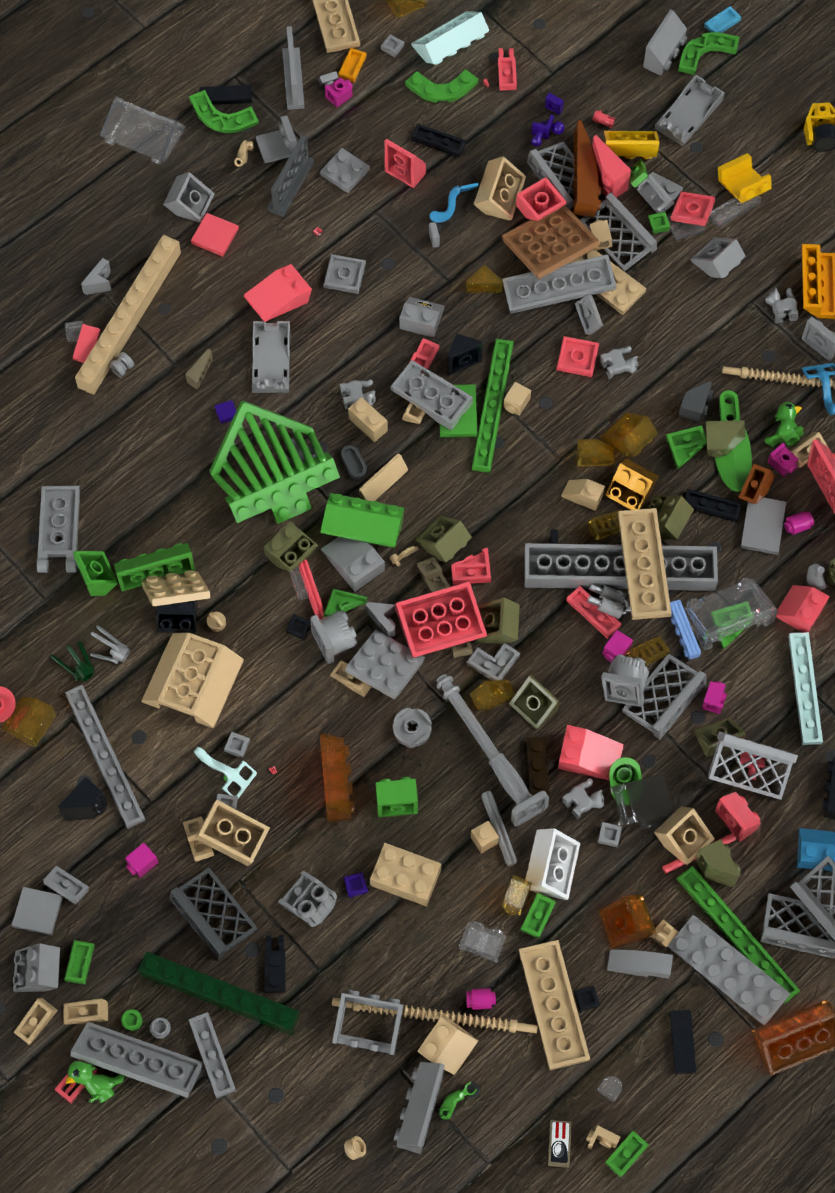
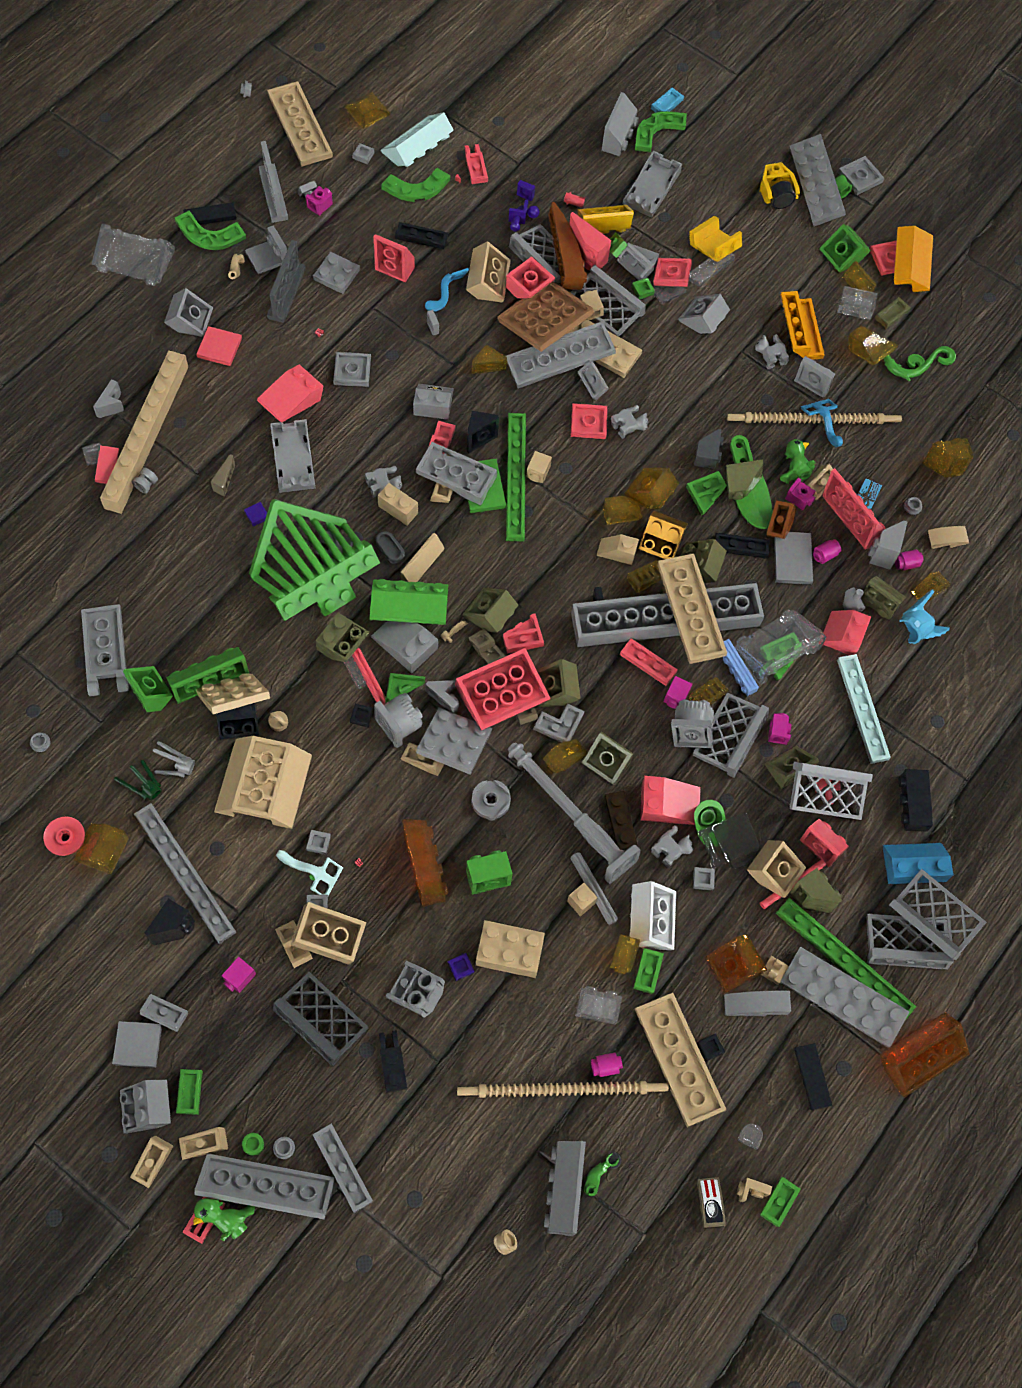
camera: 15 degrees left, 0 degrees up
dark green brick [138,951,300,1035] -> none
light grey window [332,989,404,1055] -> none
light orange tile [338,48,367,83] -> none
tan slope [417,1016,479,1075] -> none
light grey piece [587,584,631,619] -> none

